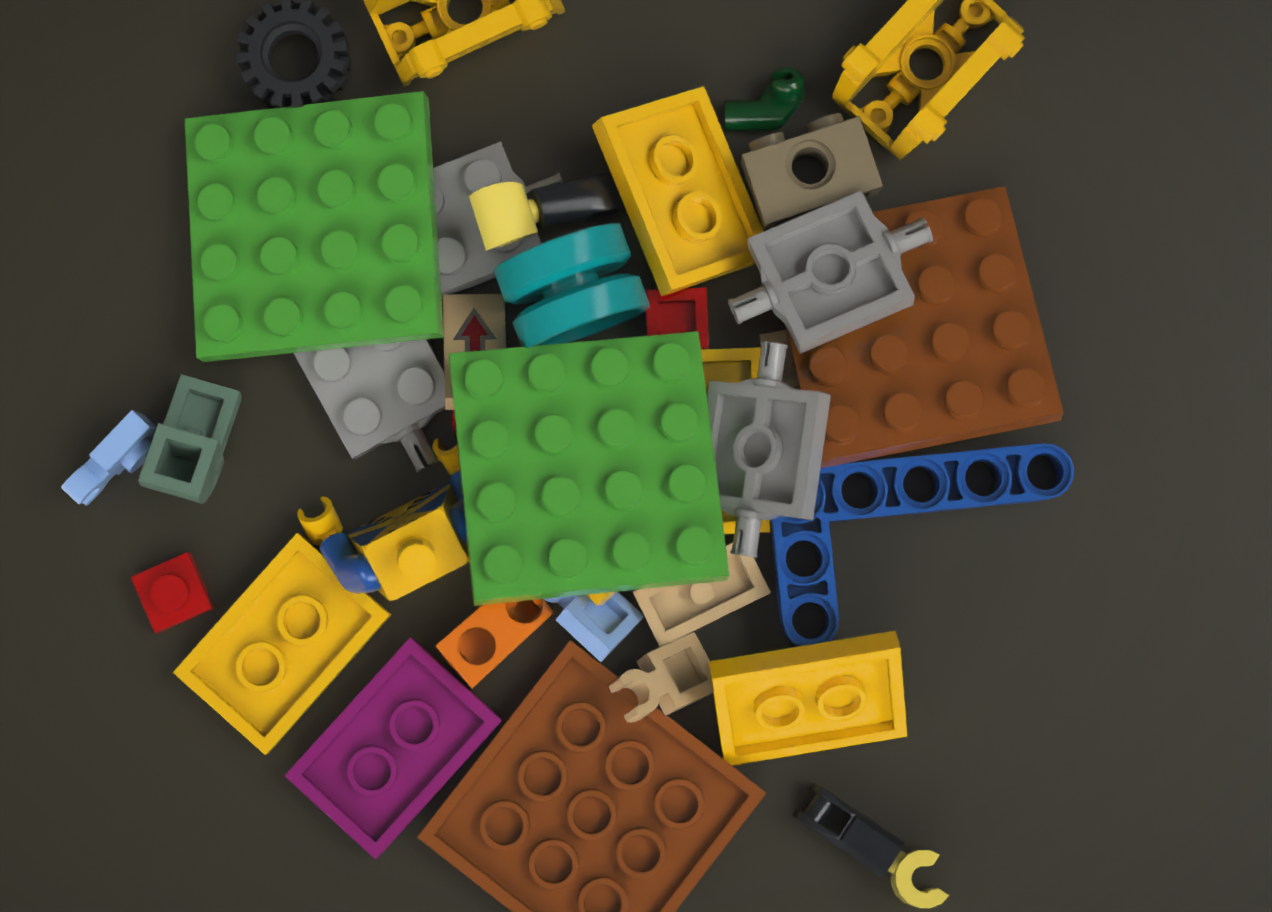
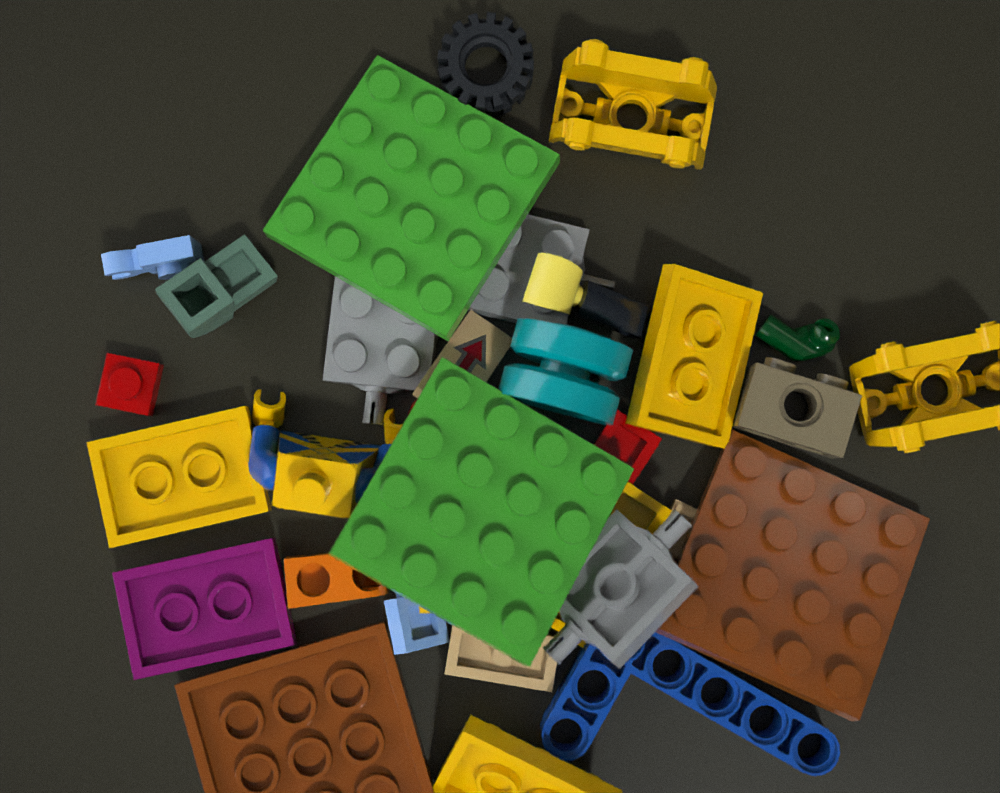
camera: 40 degrees right, 0 degrees up
tan plate [608,632,713,722] -> none
light grey plate [728,190,933,354] -> none

